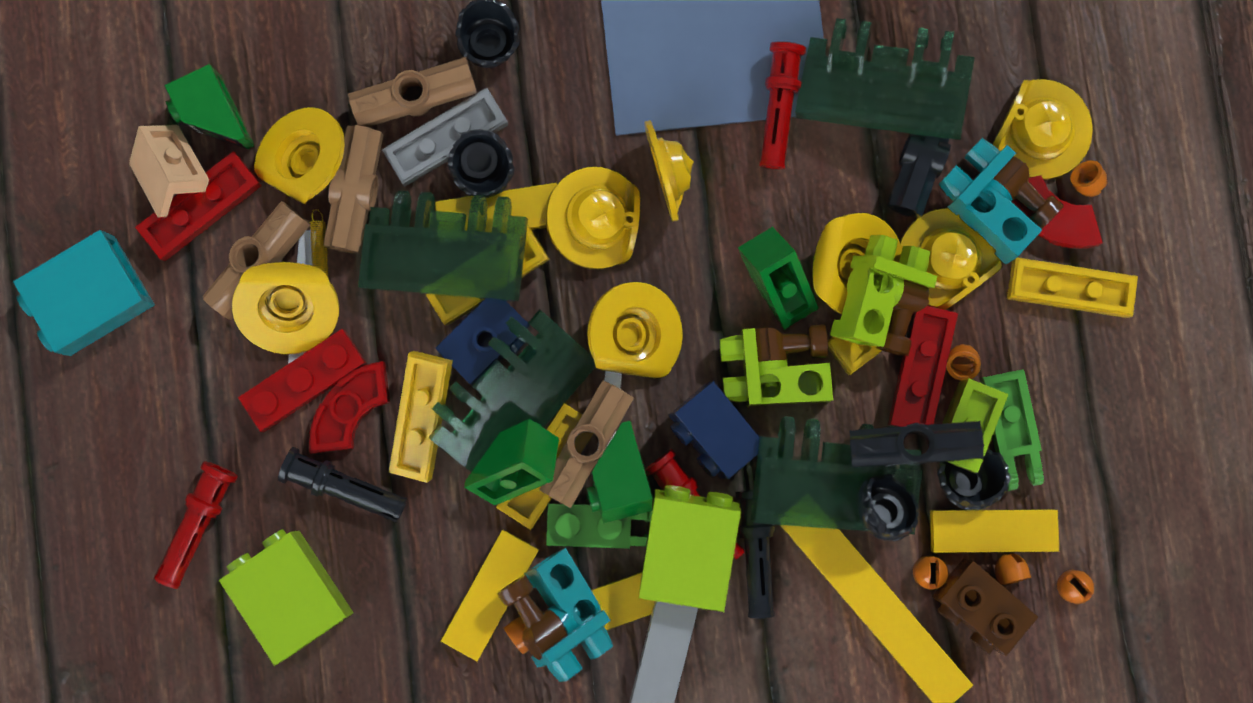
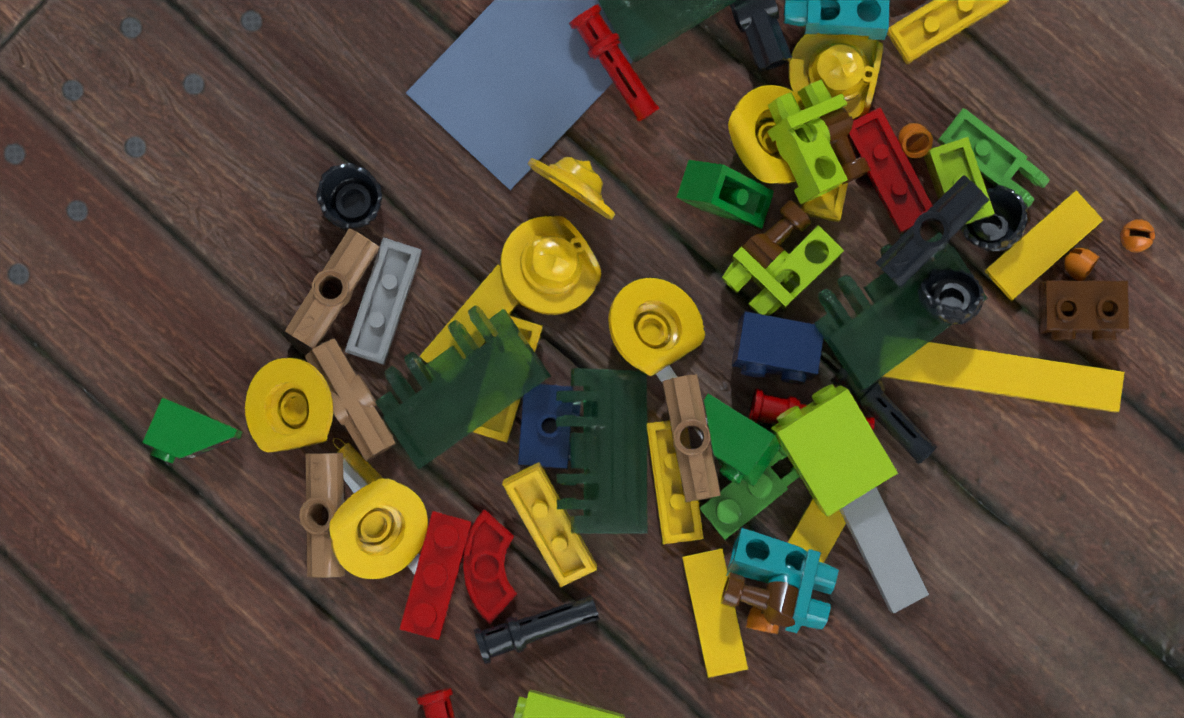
camera: 35 degrees left, 0 degrees up
teal brick [13,230,155,356] -> none
light nougat panel [129,125,209,217] -> none
red plate [135,151,262,261] -> none
black hair [448,129,514,198] -> none
green slope [464,419,559,506] -> none
orange hinge [912,555,948,590] -> none

